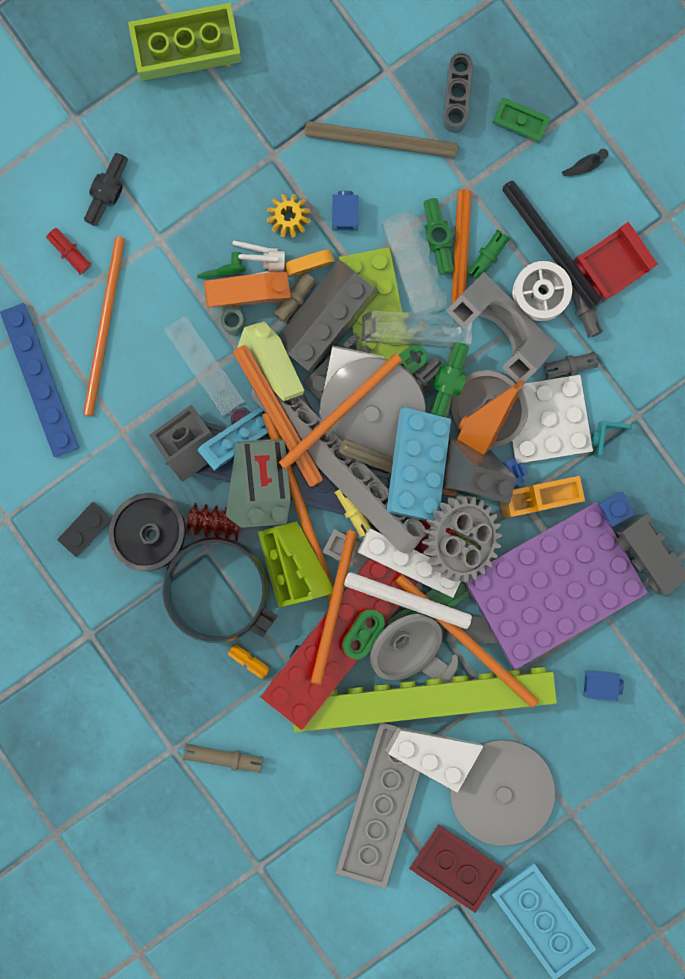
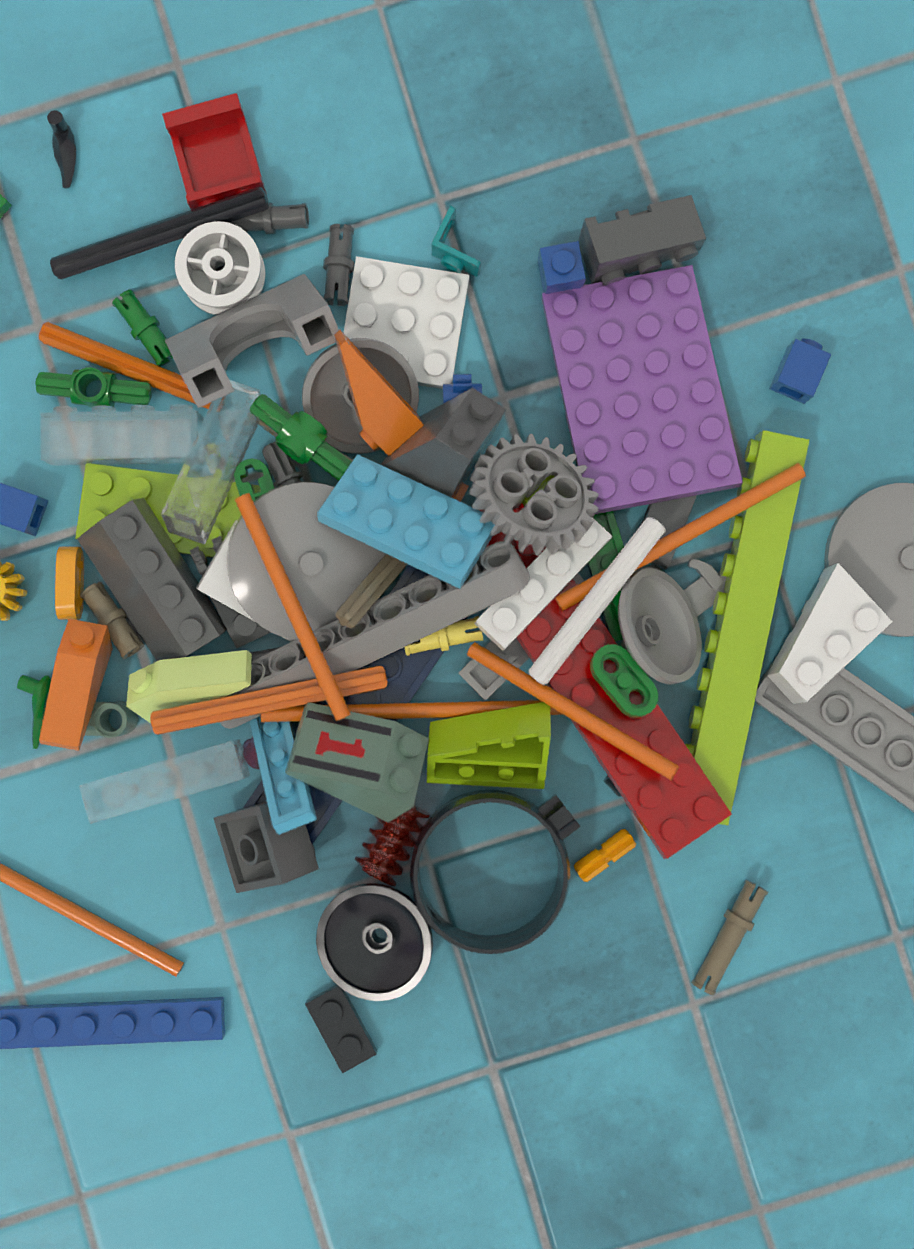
camera: 75 degrees left, 0 degrees up
white plant [232,241,285,275] -> none
light orange slope [499,476,585,519] -> none

